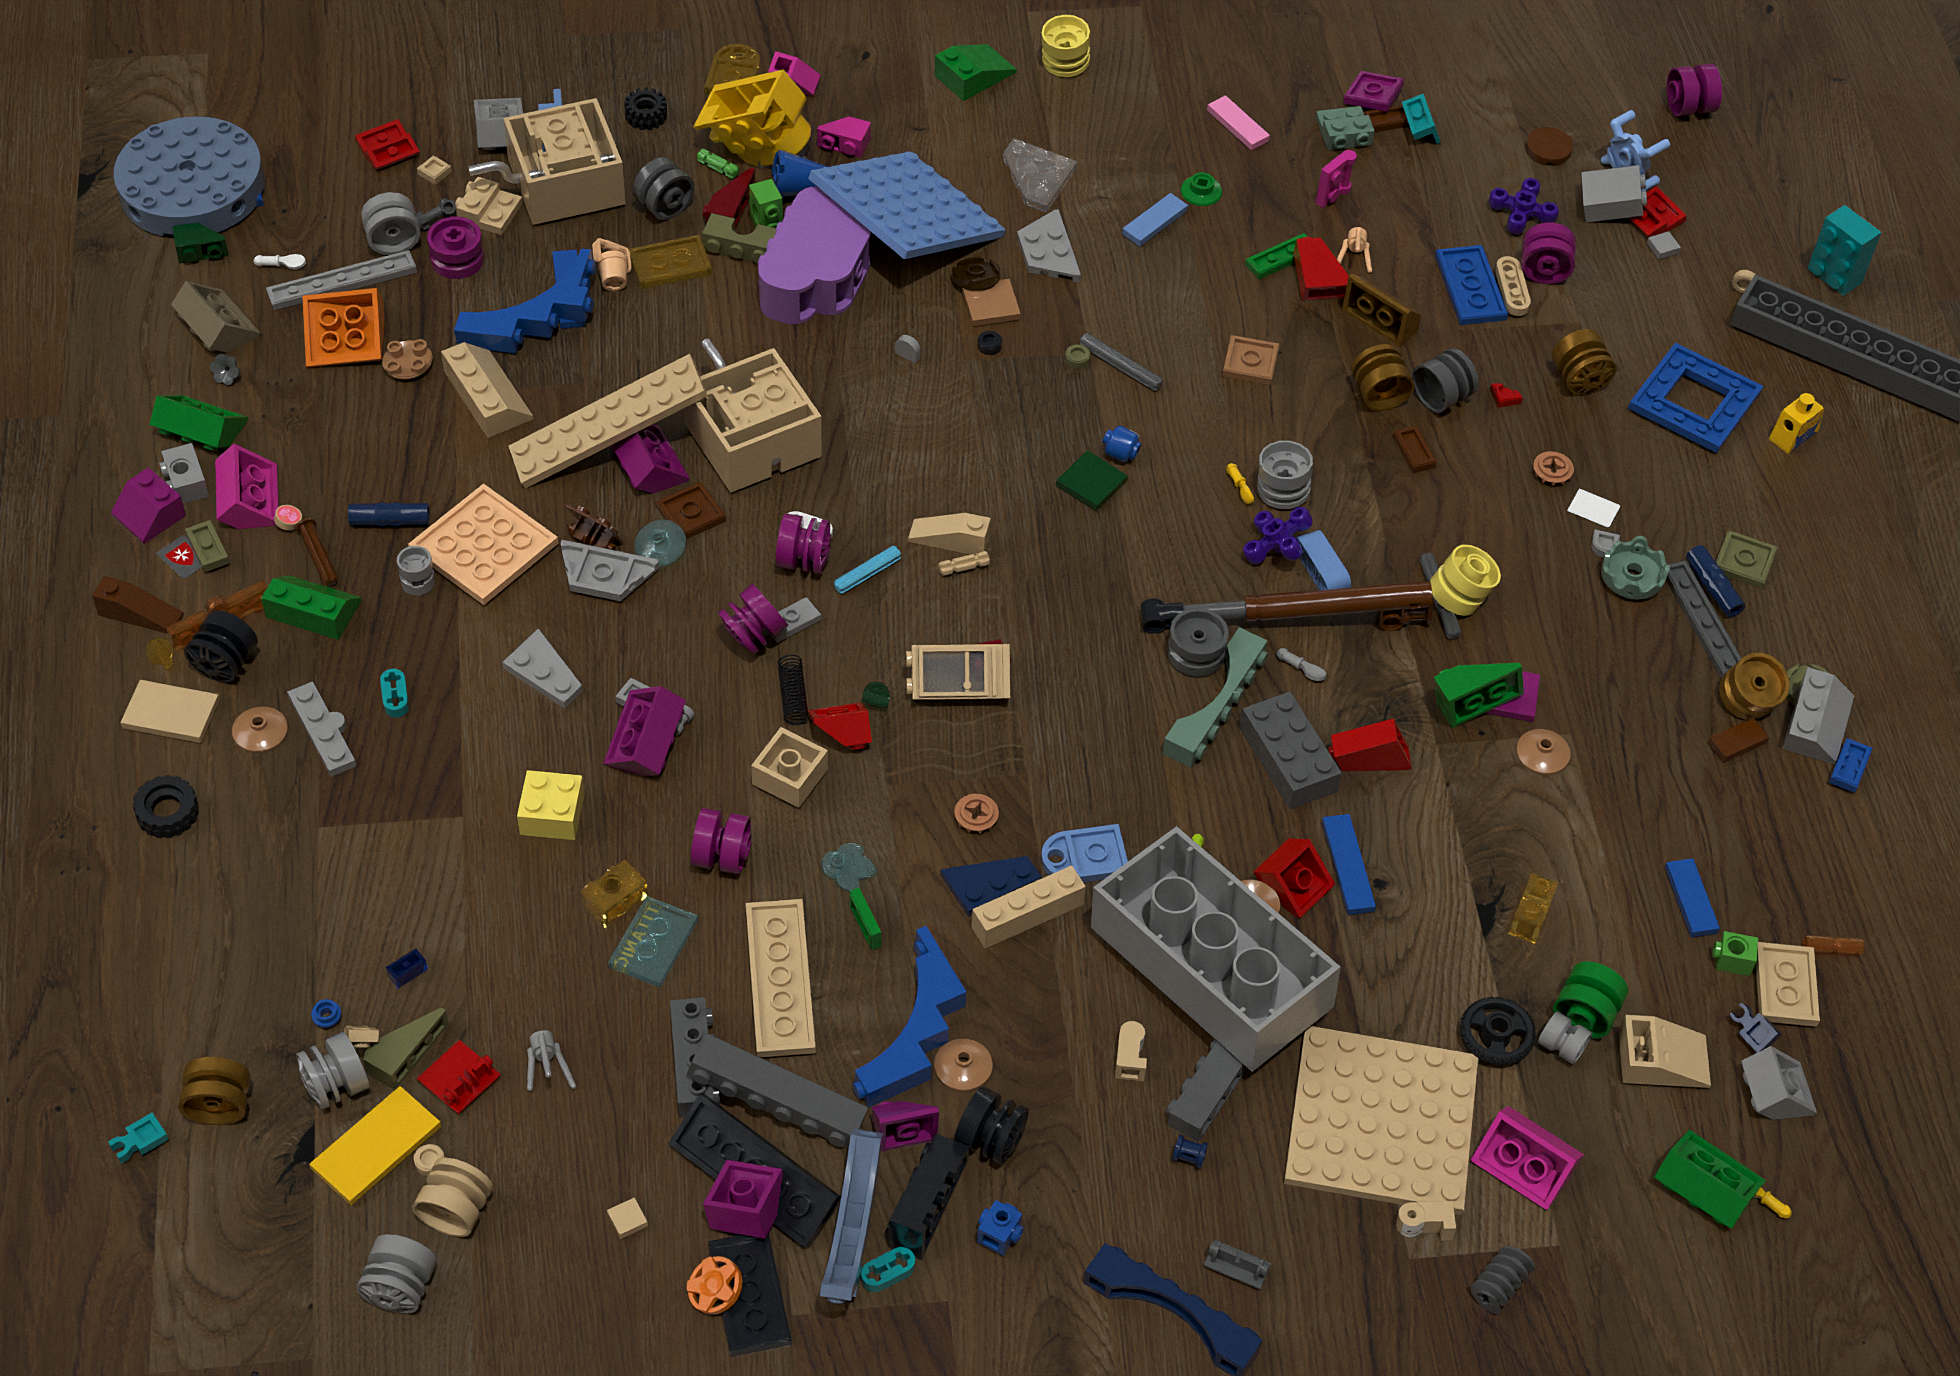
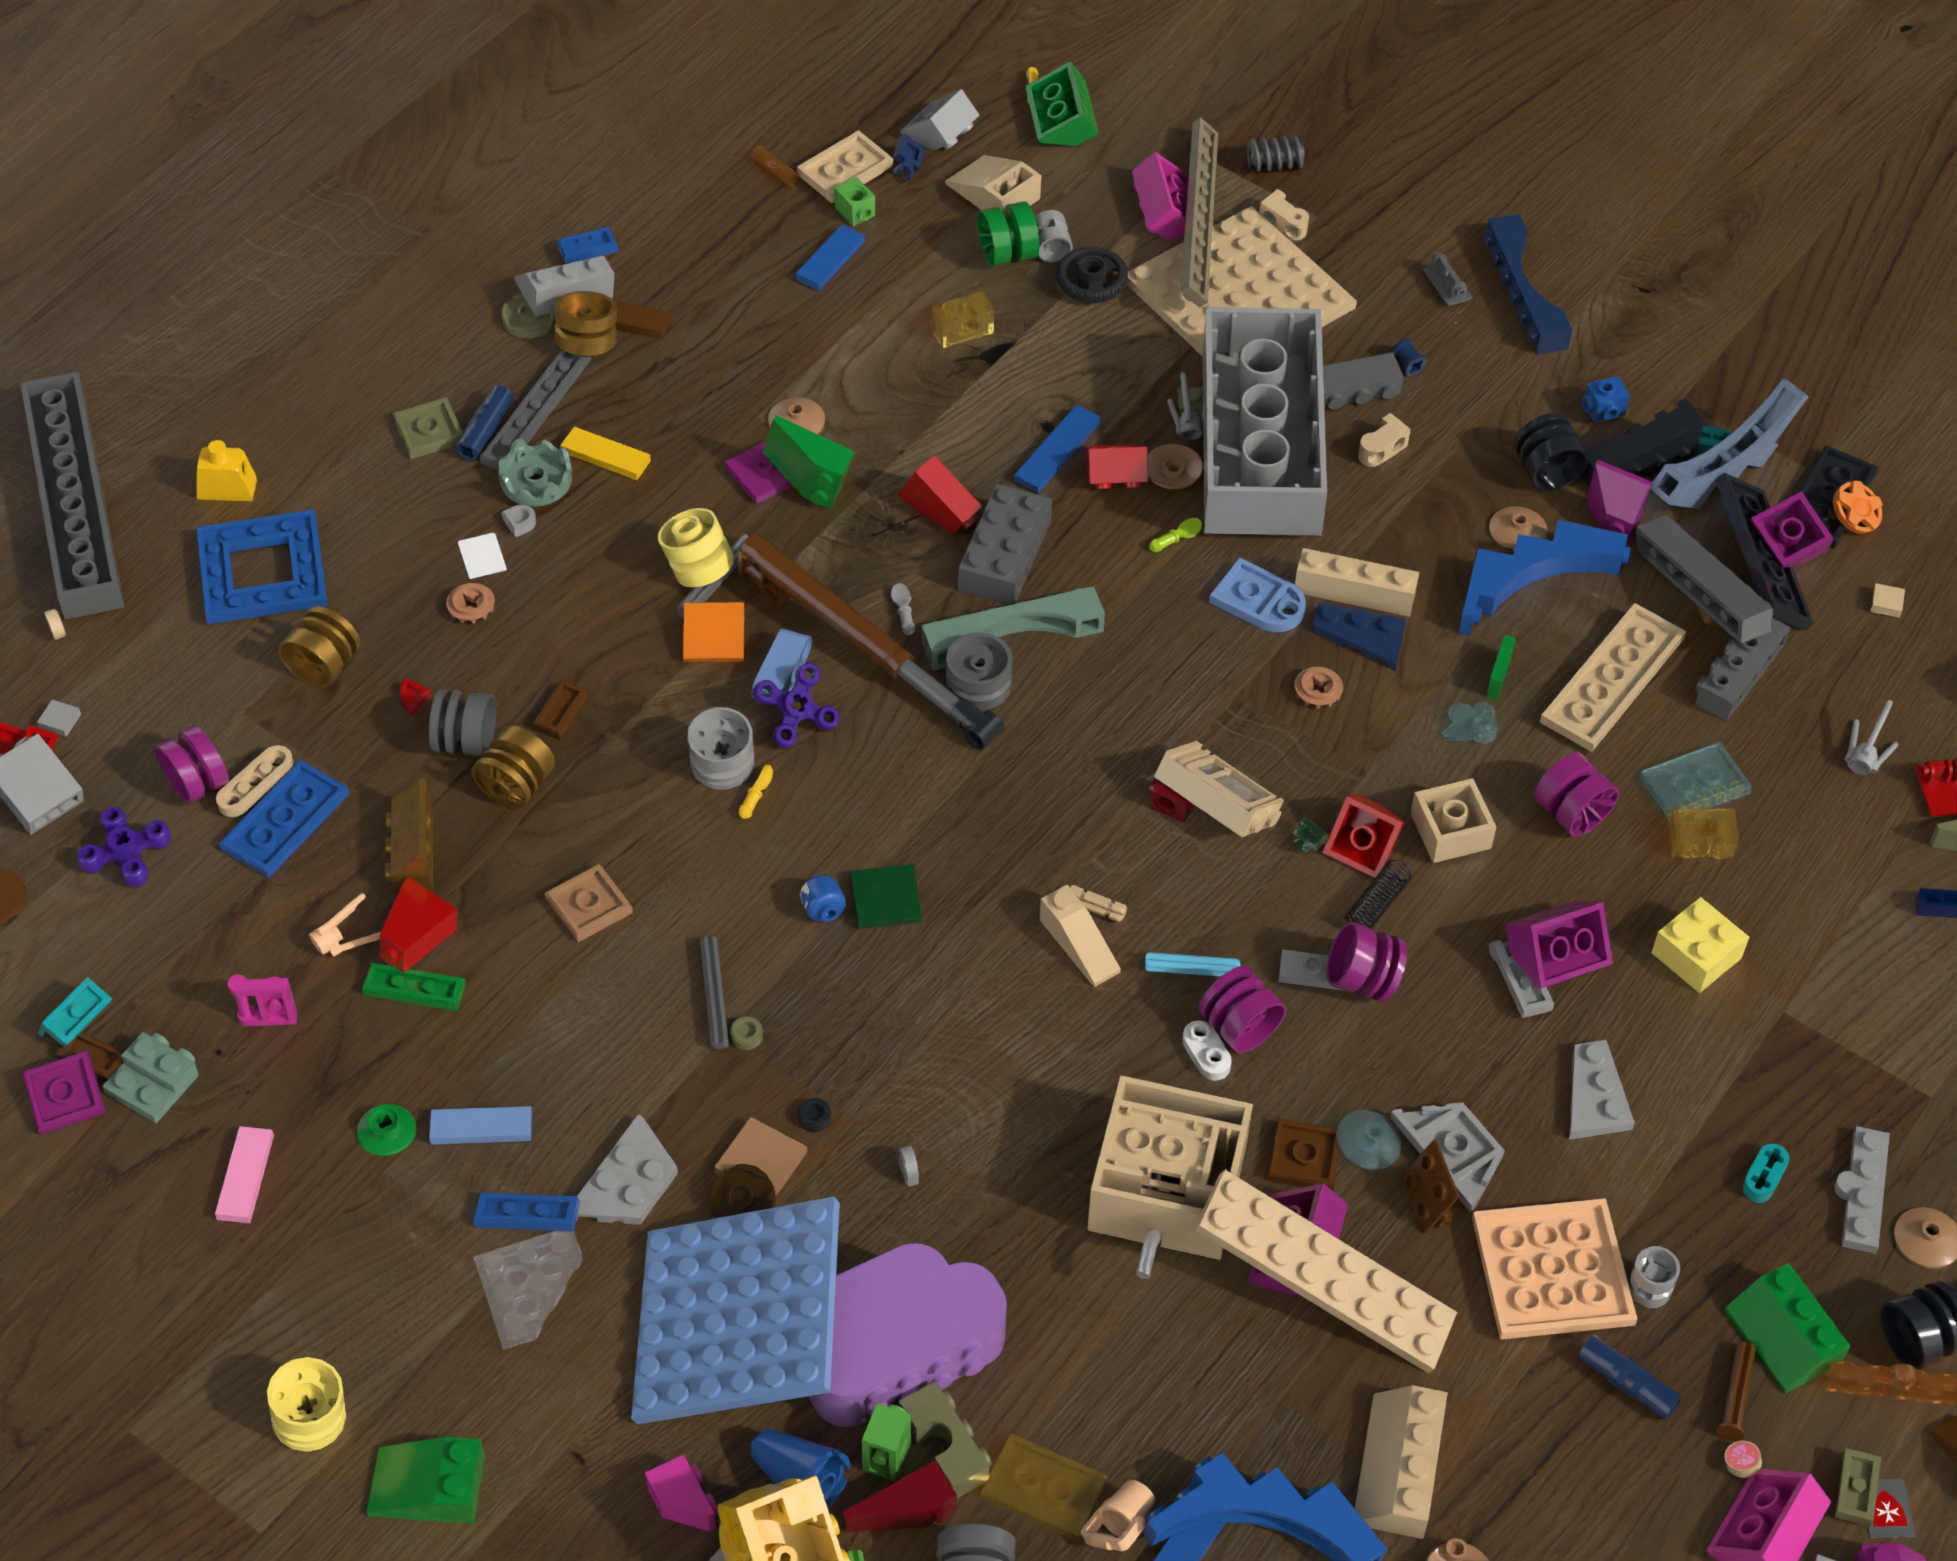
camera: 135 degrees left, 0 degrees up
none -> blue tile [473,1193,580,1231]
none -> yellow tile [560,427,651,480]
none -> orange tile [683,602,745,662]
none -> dark tan plate [1181,117,1218,308]

